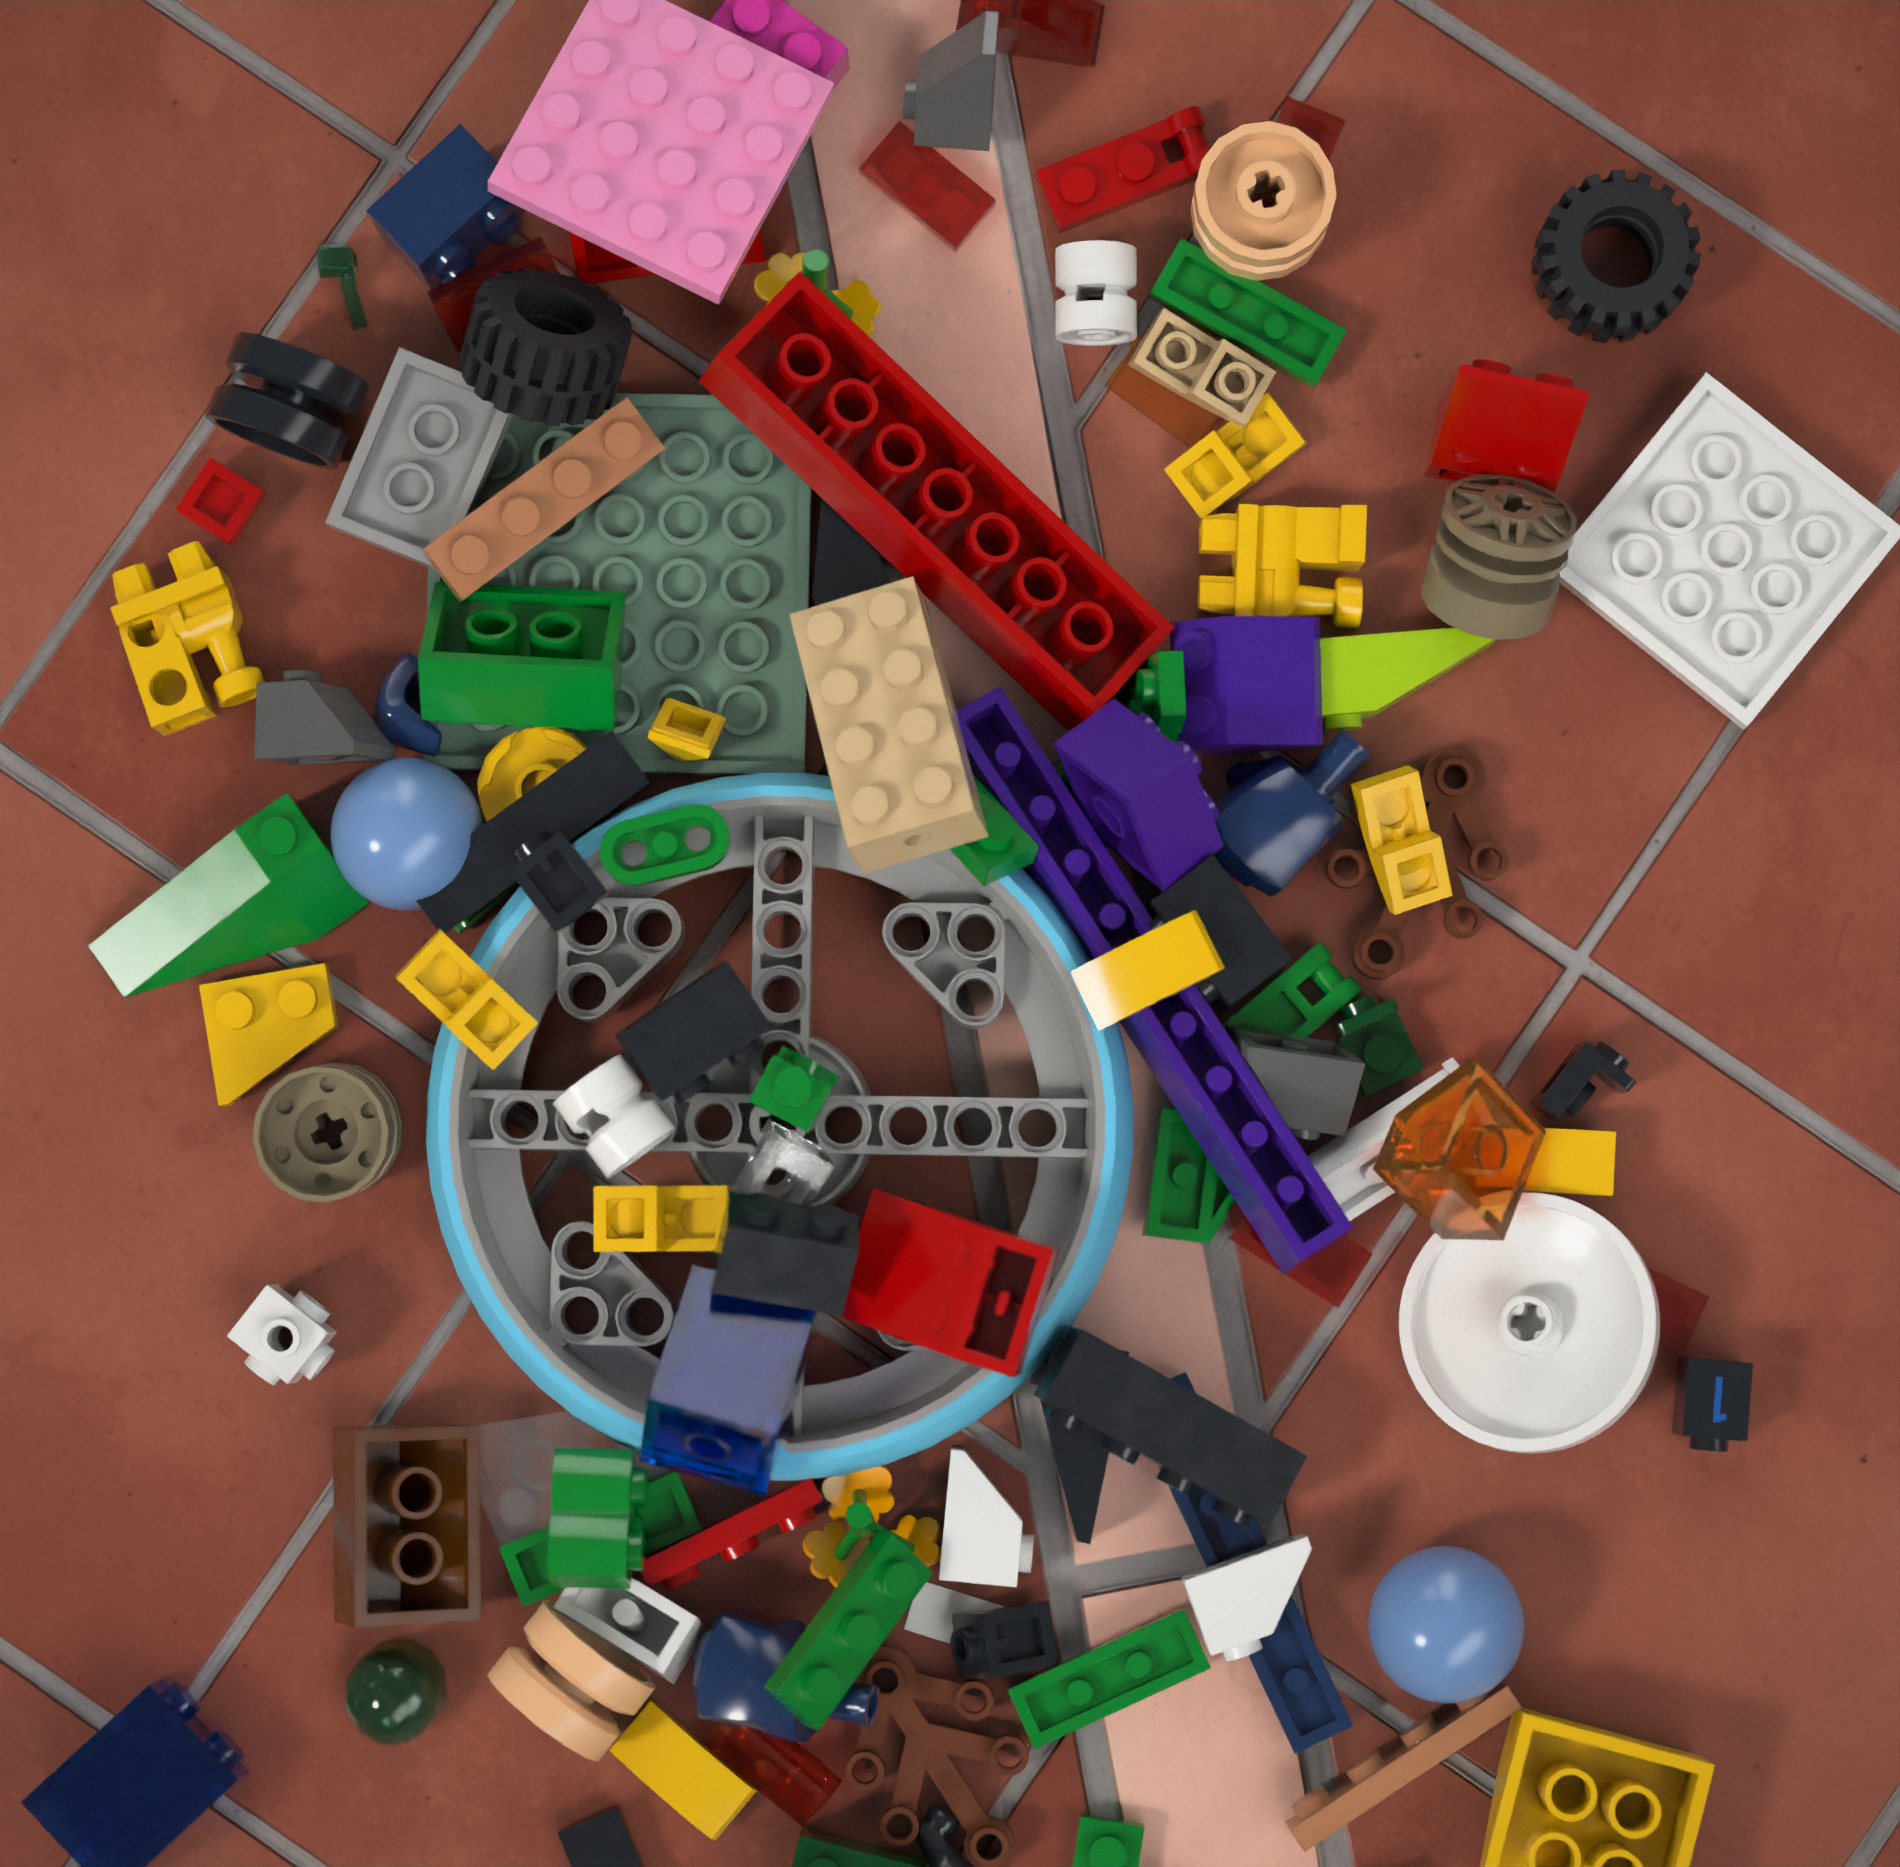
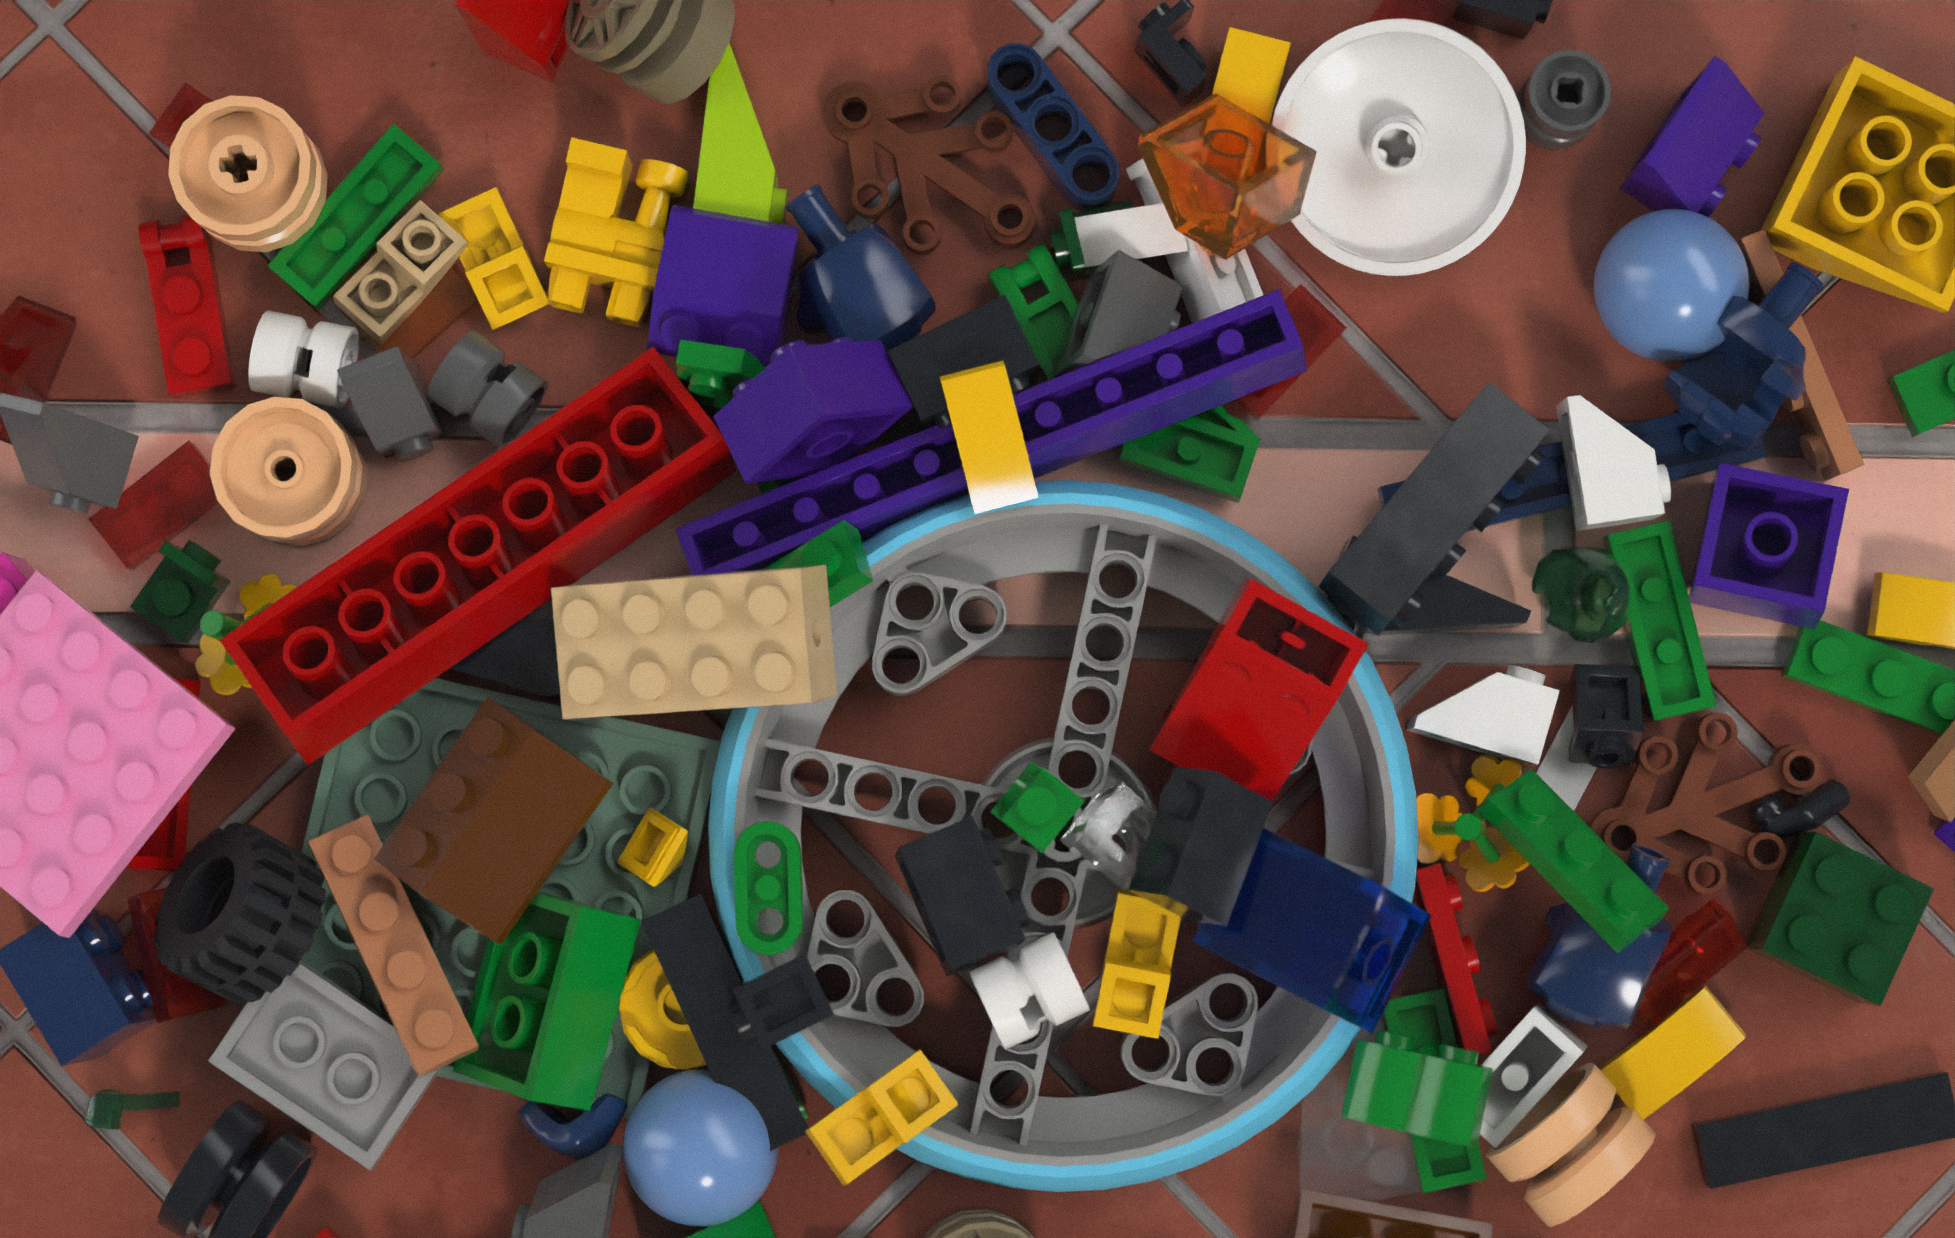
camera: 85 degrees left, 0 degrees up
yellow slope [1350,765,1453,915] -> none
none -> dark green bracket [130,539,231,644]
none -> light nougat wheel [210,397,368,547]
none -> dark grey slope [337,346,446,462]
none -> reddish brown slope [374,697,614,945]
none -> dark grey wheel [426,330,548,449]
none -> dark blue beam [987,43,1120,211]
none -> white sticker [1075,200,1188,267]
none -> dark grey wheel [1517,49,1612,151]
none -> clear green hair [1531,546,1631,643]
none -> dark purple slope [1619,56,1765,217]
none -> dark blue piece [1663,262,1824,449]
none -> dark purple brick [1689,463,1849,629]

